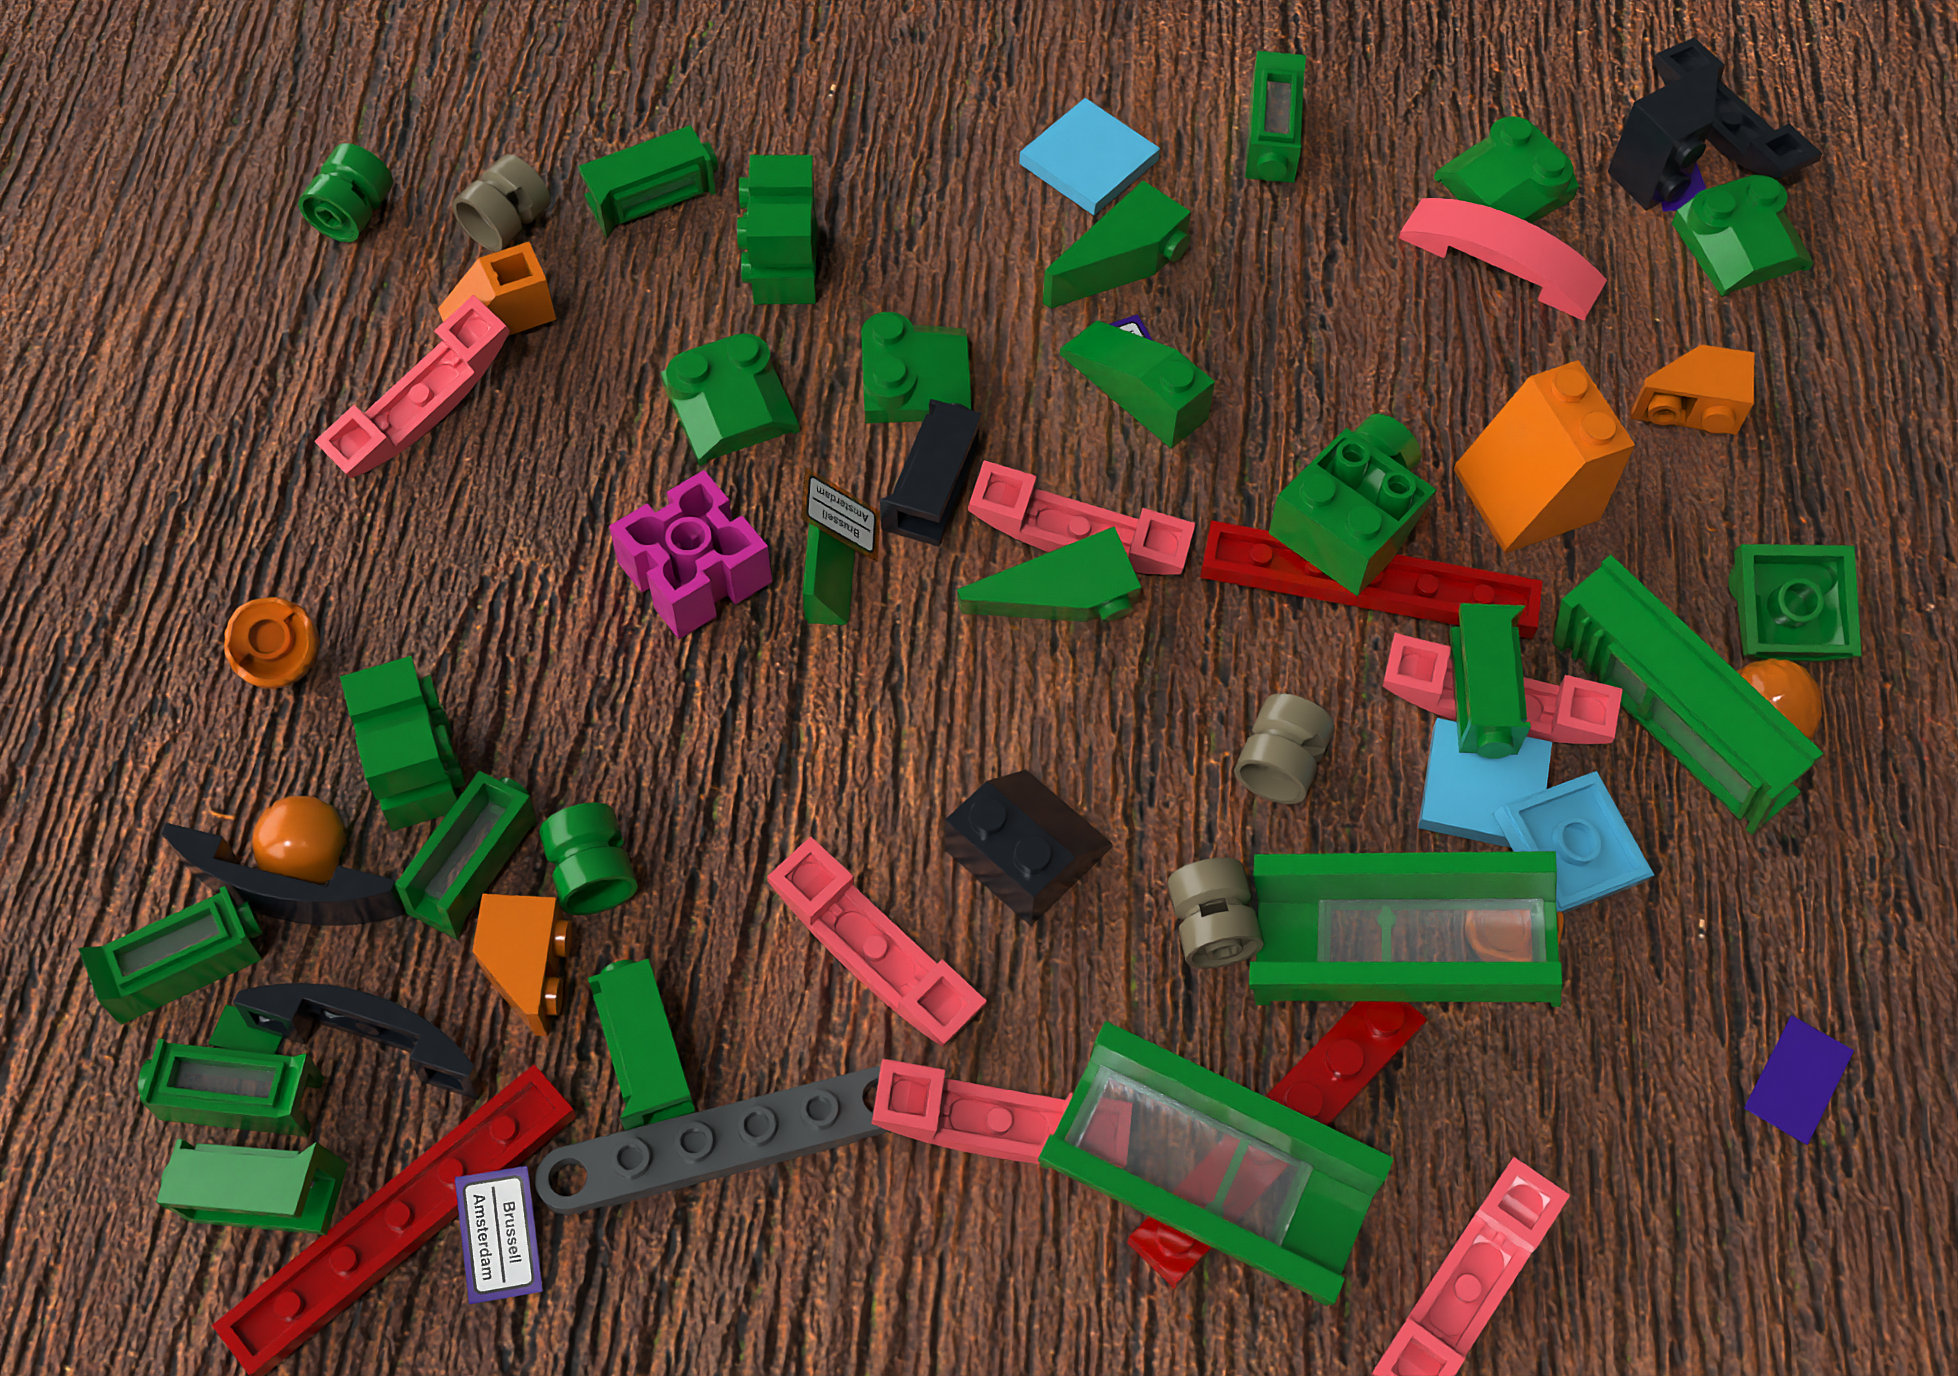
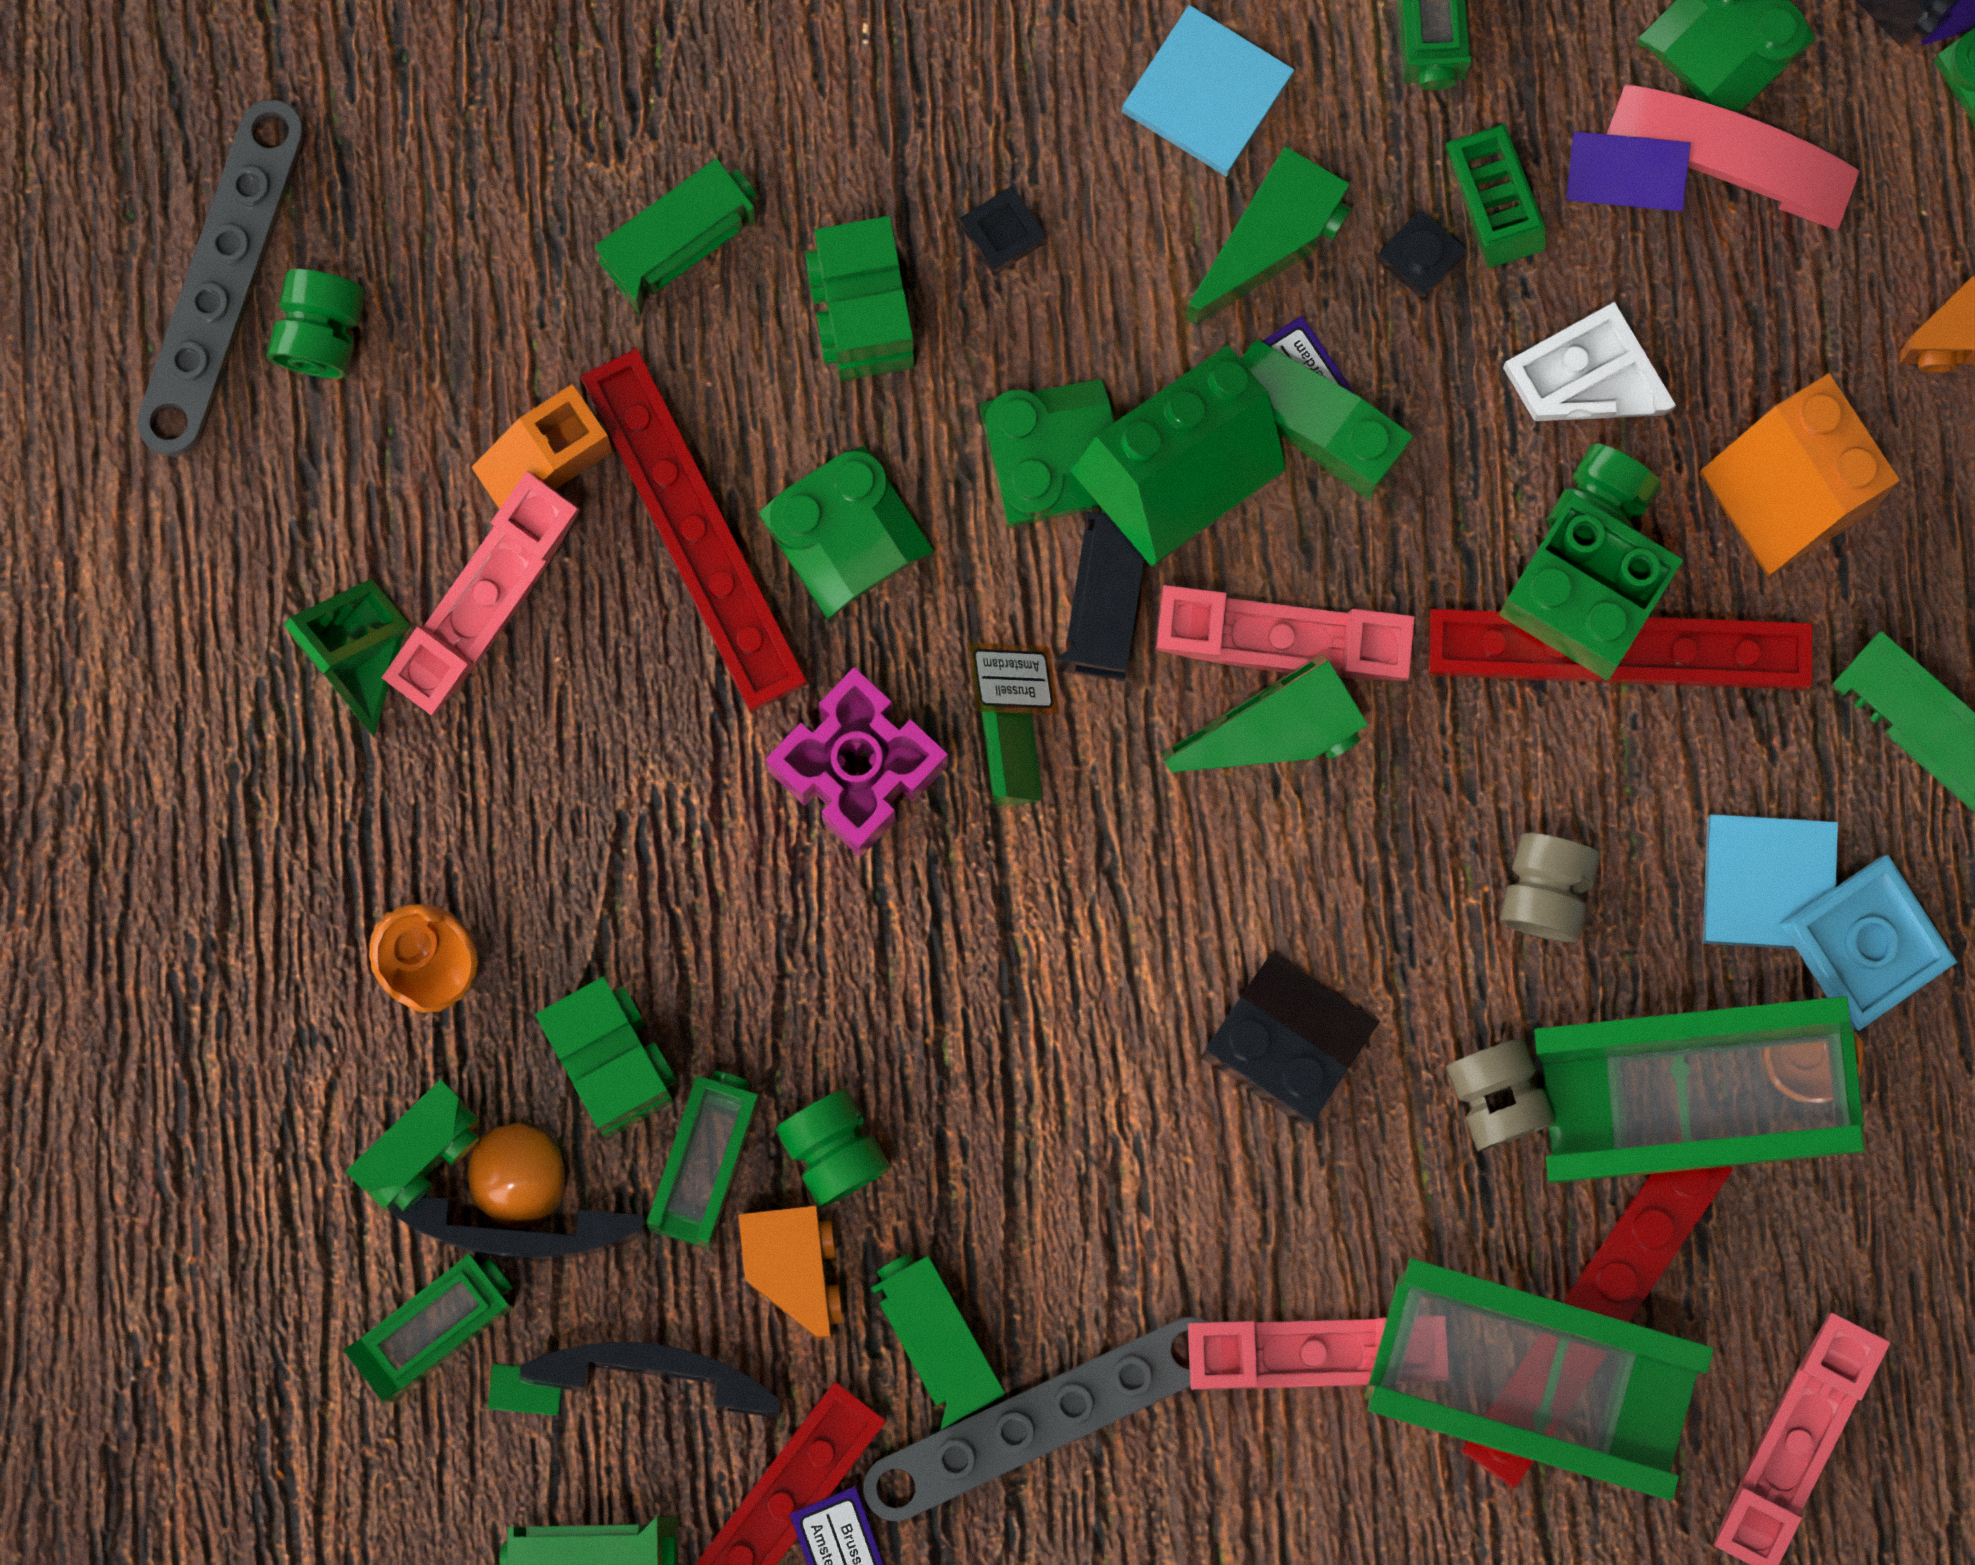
camera: 10 degrees left, 20 degrees up
green window [138,1039,324,1137] -> none
dark tan wheel [452,154,551,252] -> none
coral slope [767,836,987,1047] -> none
coral slope [1382,633,1623,744] -> none
green window [1449,603,1531,759] -> none
none -> dark grey plate [137,100,304,458]
none -> green slope [284,578,411,737]
none -> green slope [345,1079,480,1212]
none -> red plate [580,348,807,714]
none -> black plate [960,185,1046,276]
none -> green slope [1070,345,1286,567]
none -> black plate [1377,209,1467,301]
none -> green slope [1446,124,1546,268]
none -> white wing [1503,302,1676,421]
none -> dark purple sticker [1566,131,1691,211]

